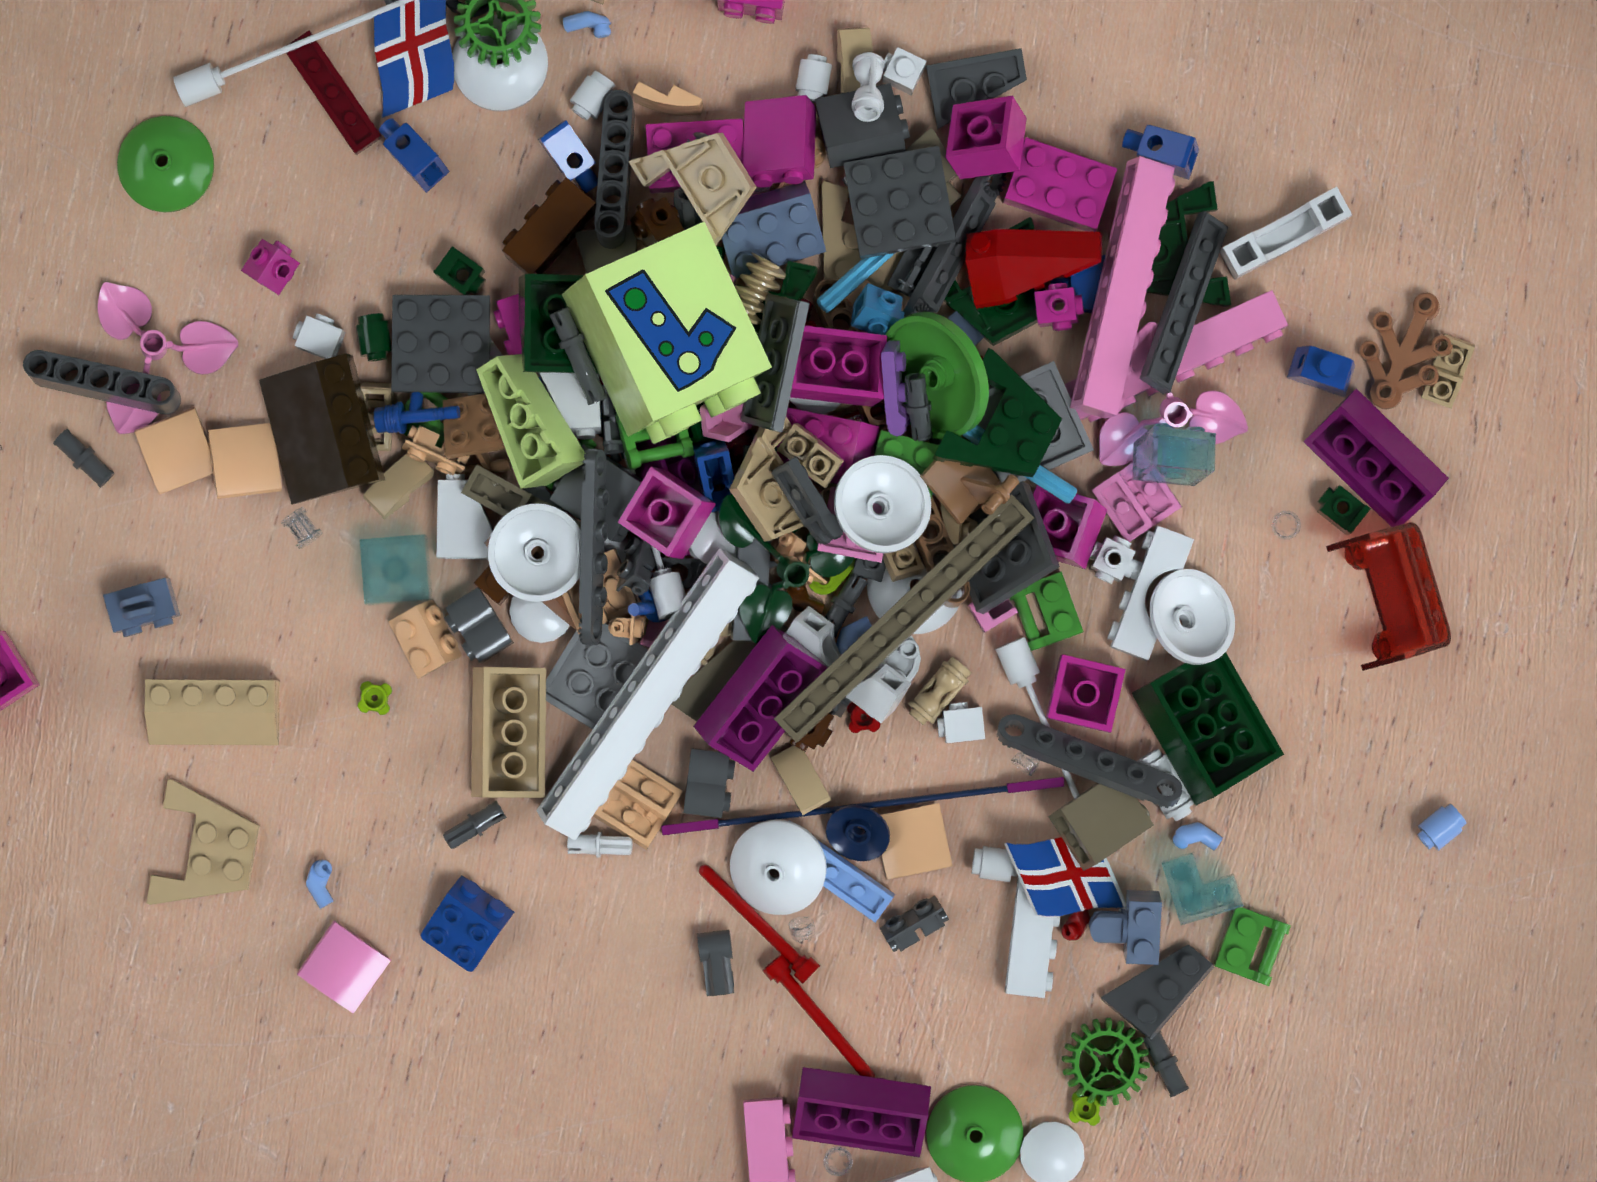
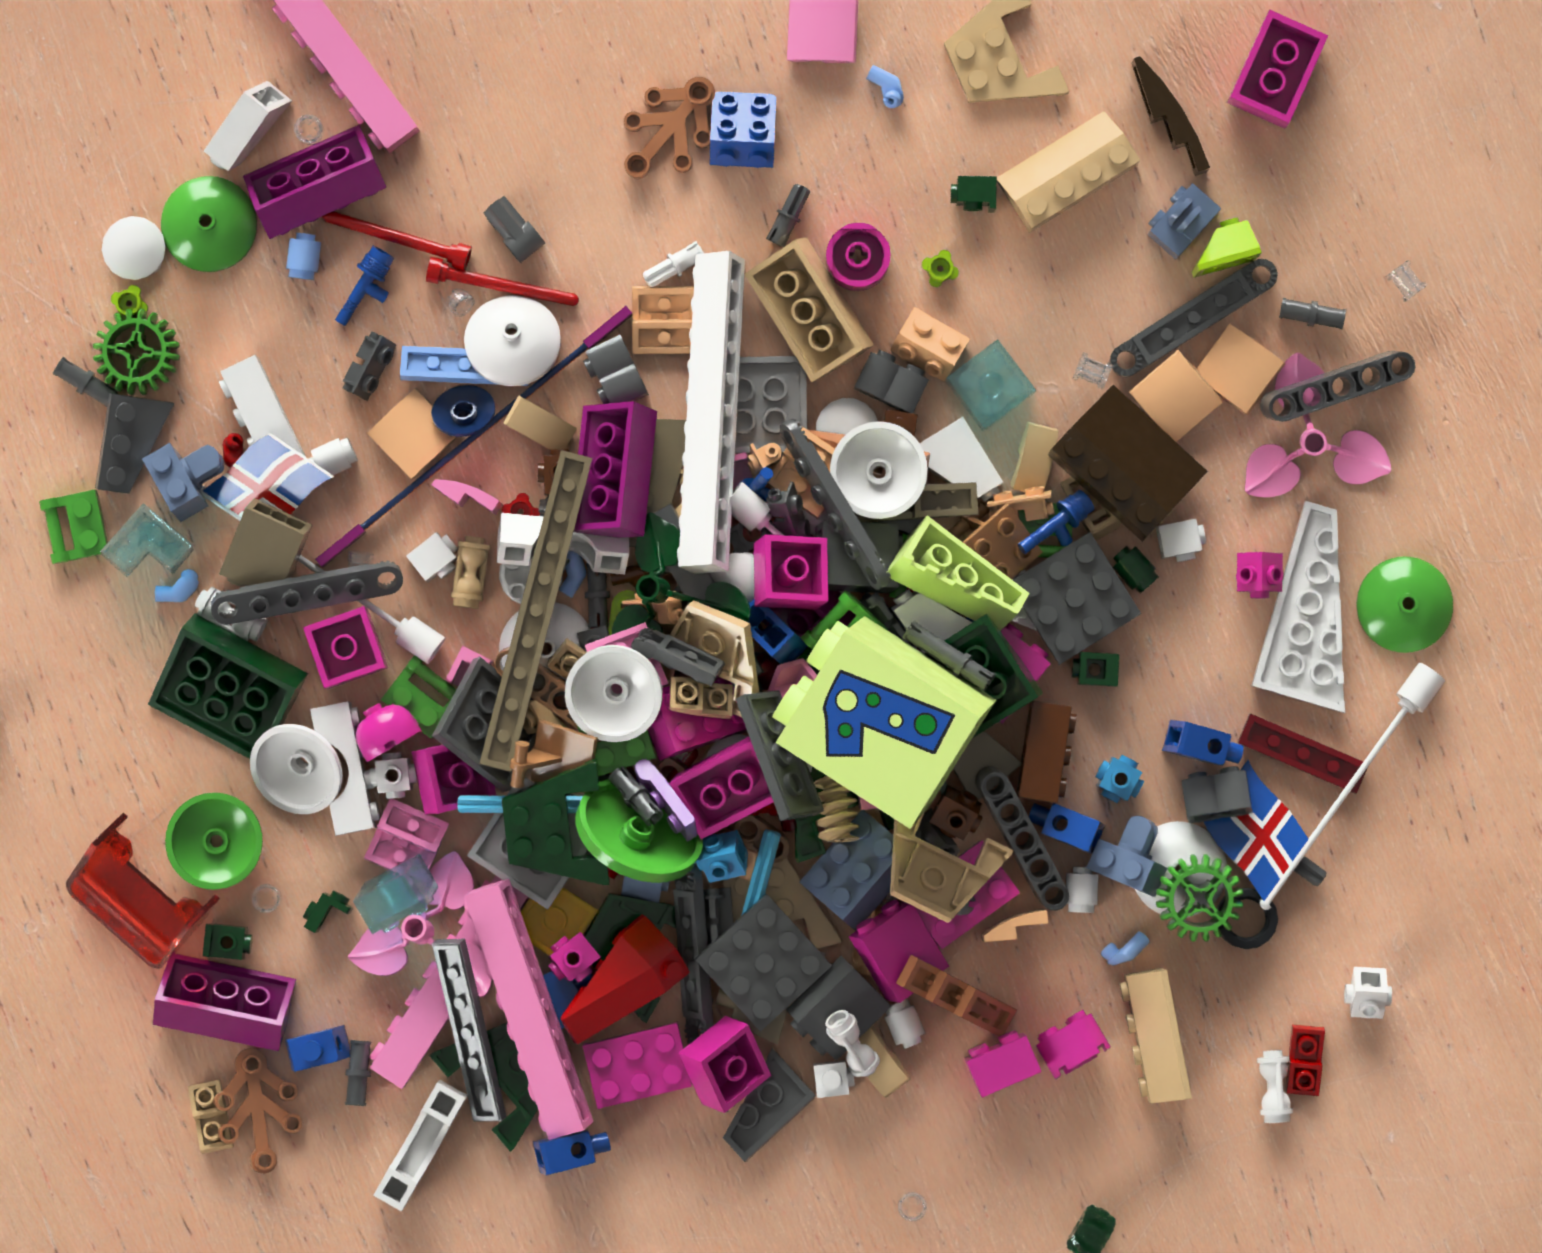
camera: 150 degrees right, 0 degrees up
none -> bright green dish [165,793,263,890]
none -> light blue brick [286,233,321,280]
none -> dark green bracket [303,890,353,933]
none -> blue piece [335,245,394,326]
none -> dark grey pin [345,1040,371,1106]
none -> dark pink cylinder [355,703,421,762]
none -> bright pink slope [431,479,503,515]
none -> yellow plate [521,887,598,959]
none -> nougat plant [624,77,715,179]
none -> dark pink brick [826,223,891,291]
none -> nougat slope [896,955,1017,1036]
none -> dark green brick [950,176,997,213]
none -> sand blue brick [1086,816,1167,897]
none -> dark azure brick [1095,755,1144,804]
none -> dark grey plate [1110,259,1278,377]
none -> dark brown slope [1131,56,1210,176]
none -> dark grey brick [1182,766,1253,823]
none -> slope [1192,217,1262,278]
none -> white wing [1251,501,1345,713]

